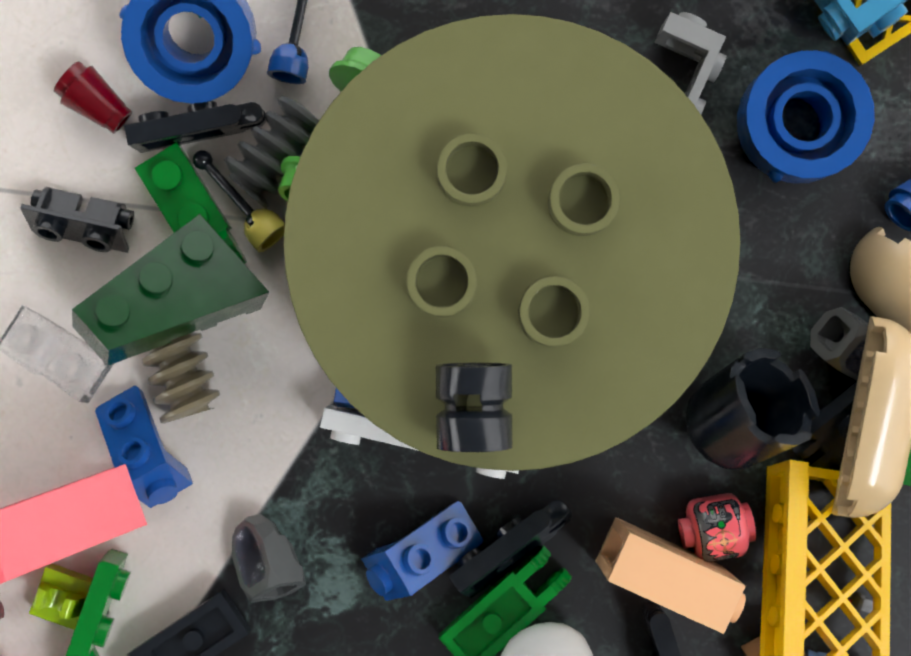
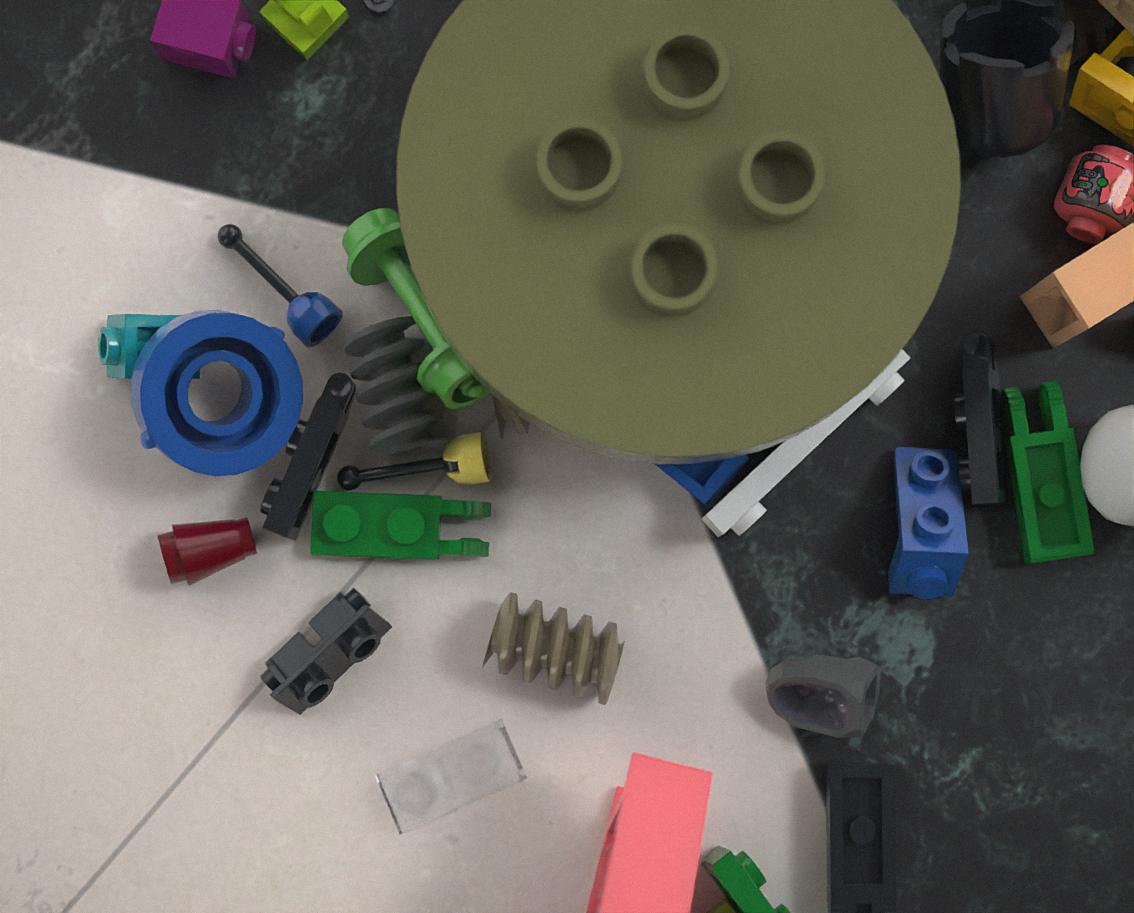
camera: 60 degrees left, 5 degrees down
dark green wedge [72,214,269,366] -> none
blue bracket [95,386,193,508] -> none
black wheel [436,363,512,452] -> none

